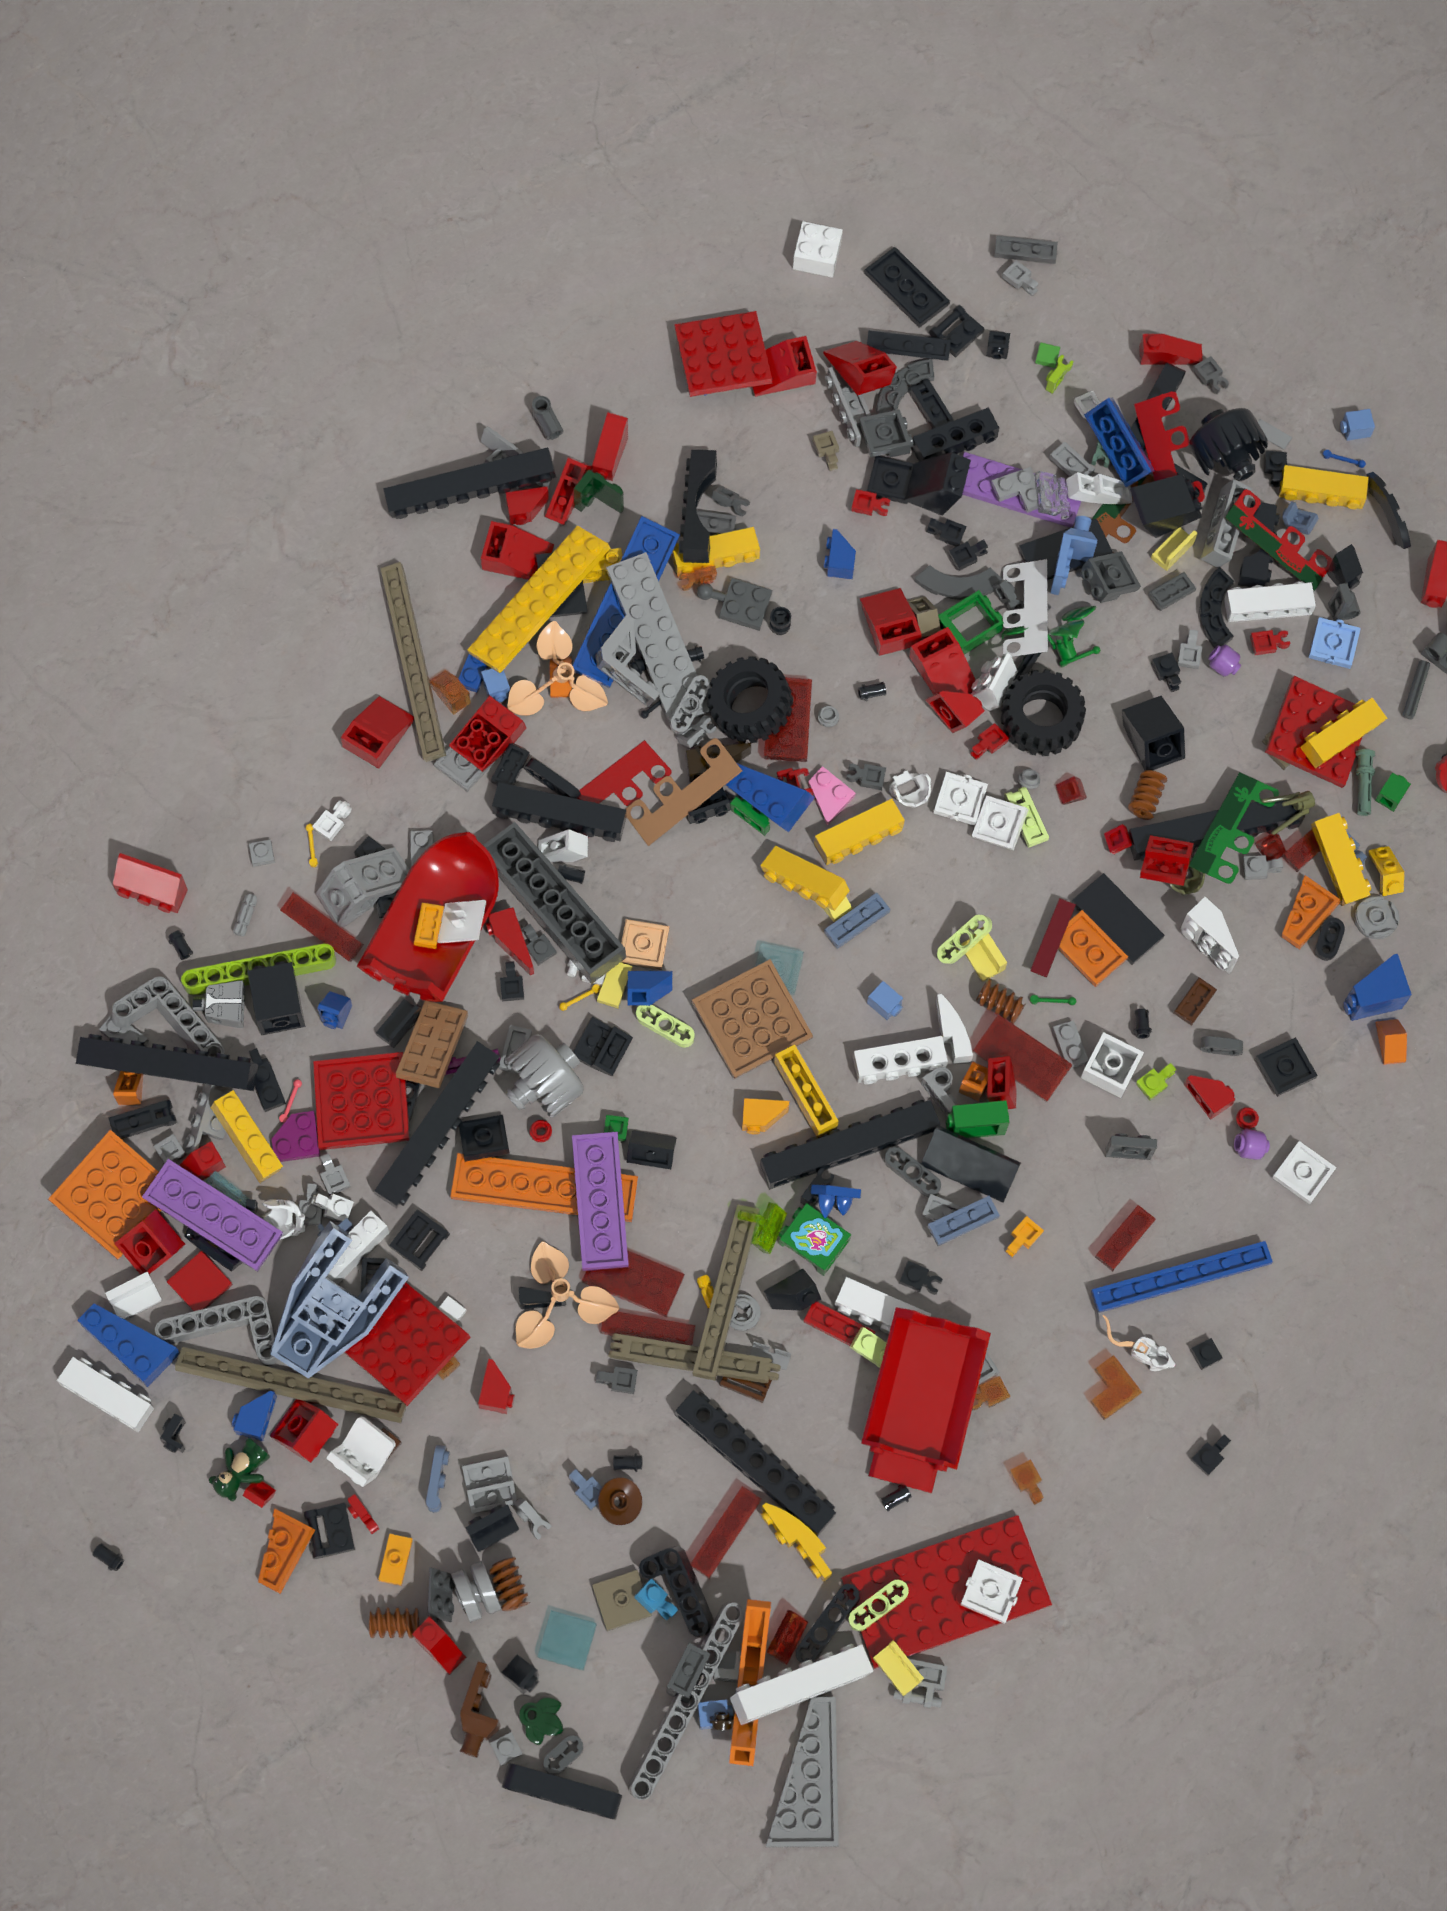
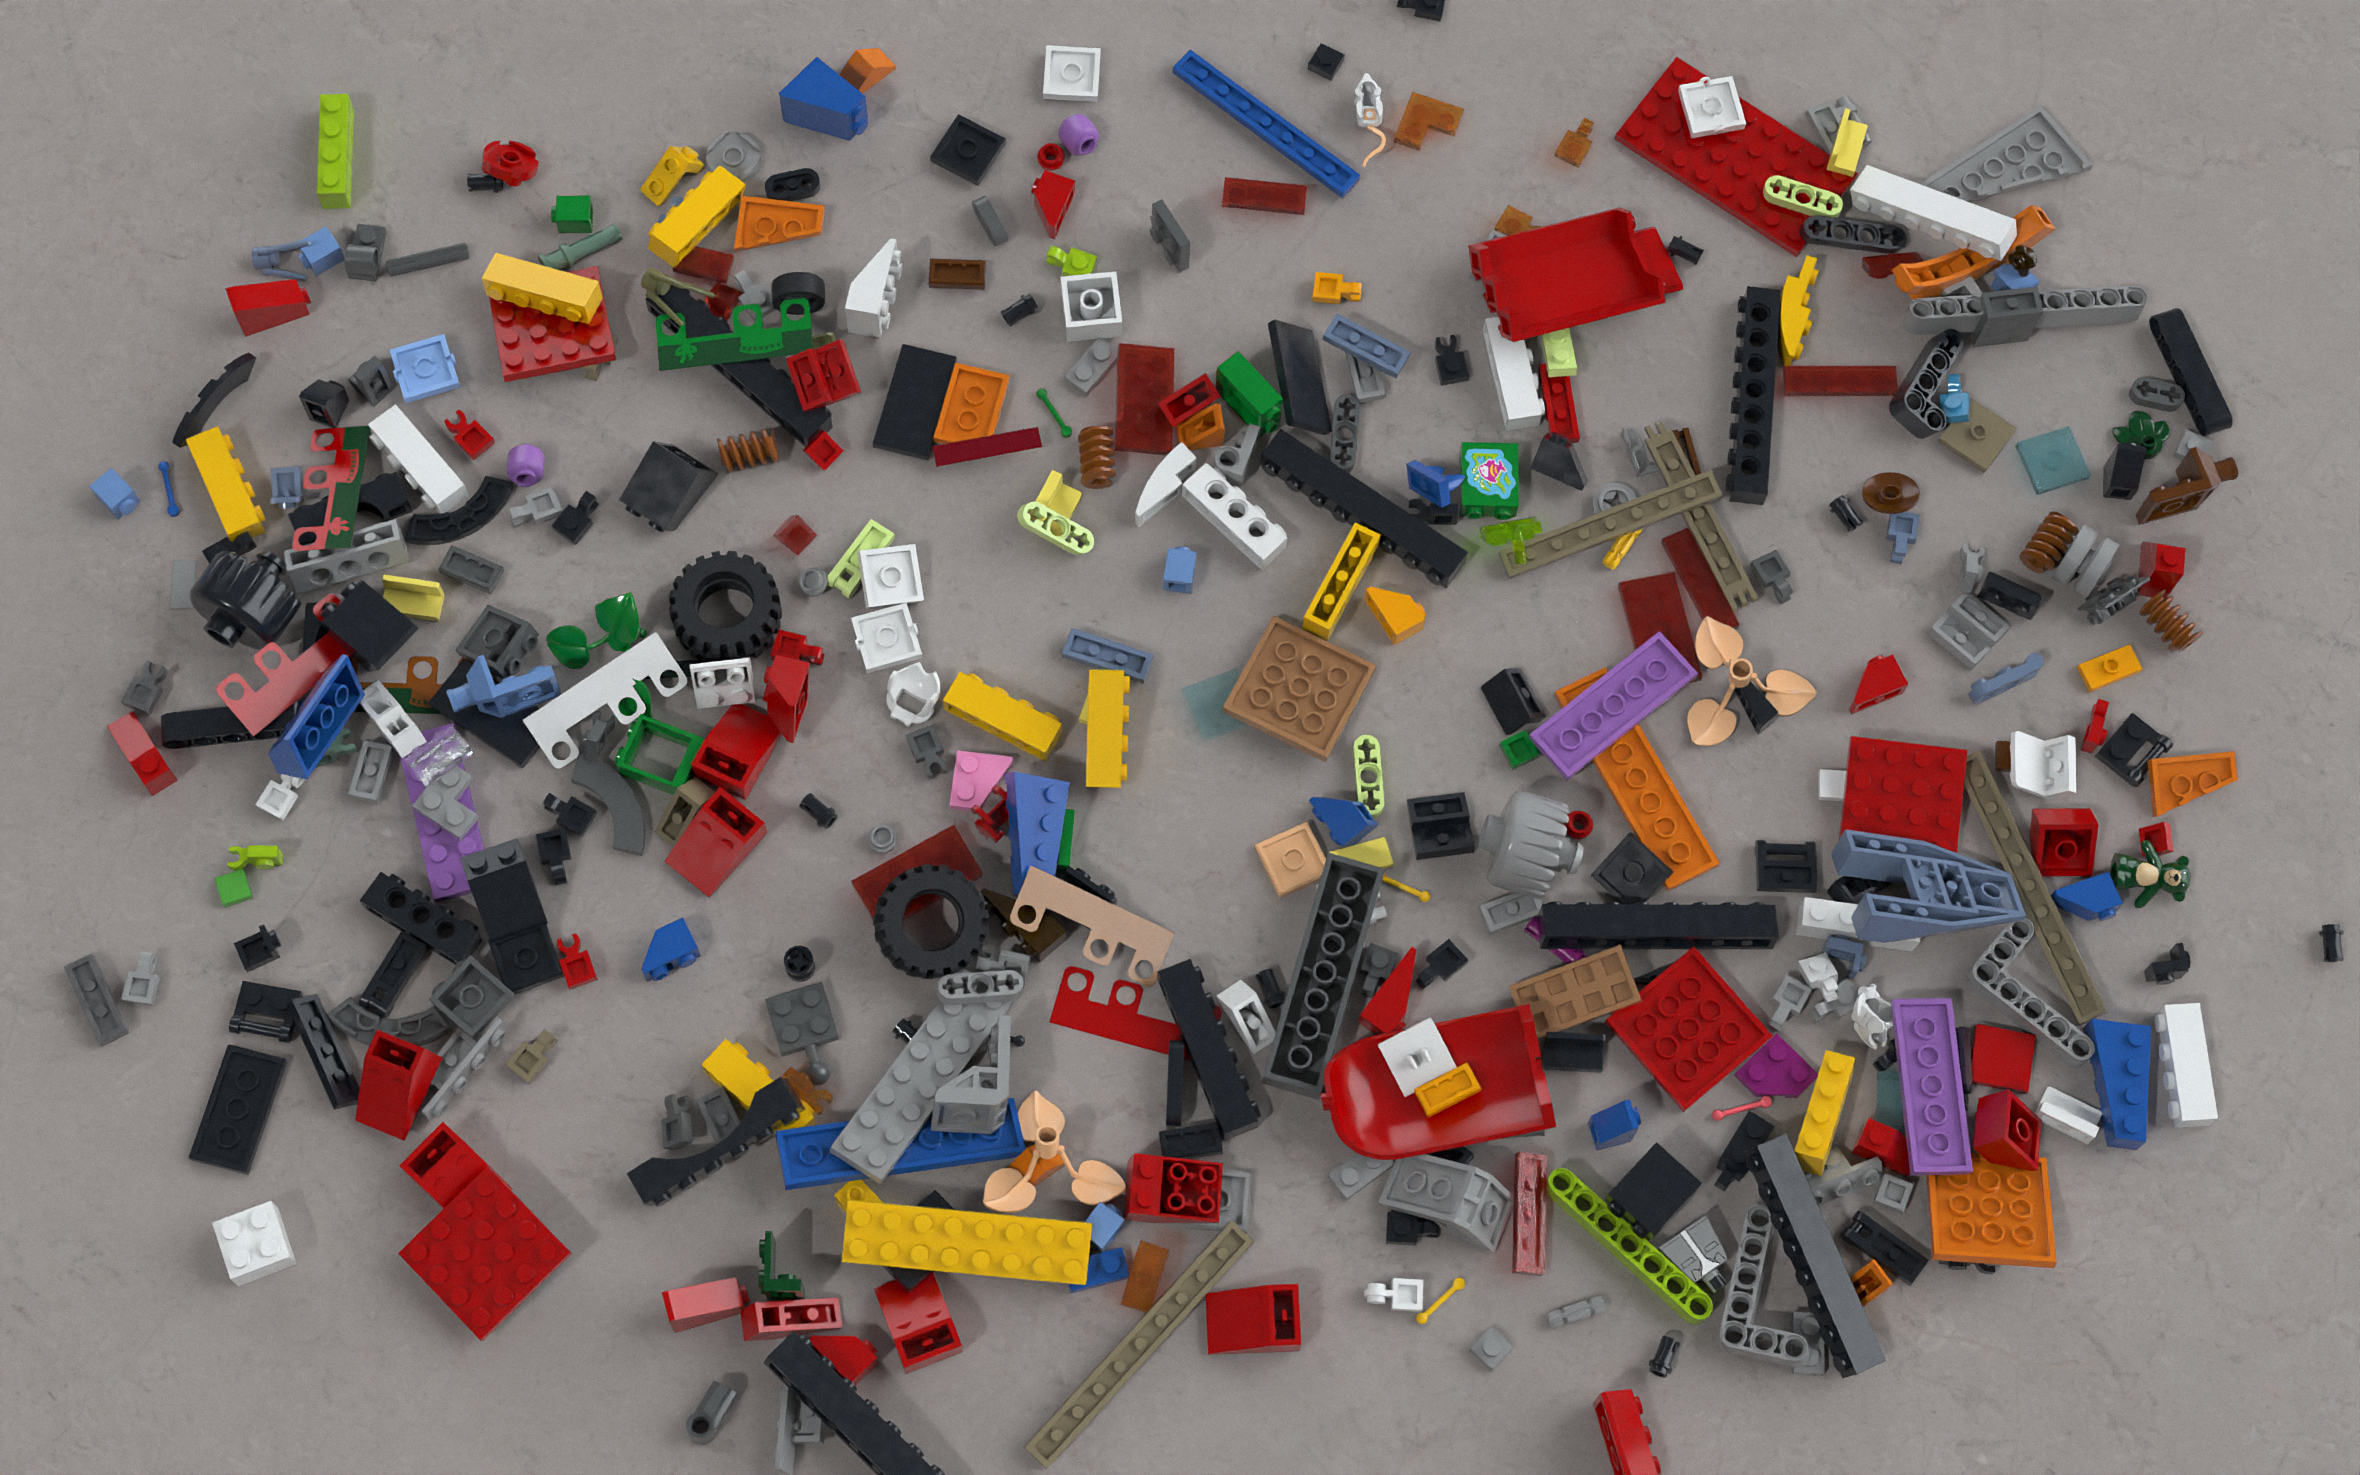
camera: 125 degrees left, 0 degrees up
none -> black tyre [771,272,825,315]

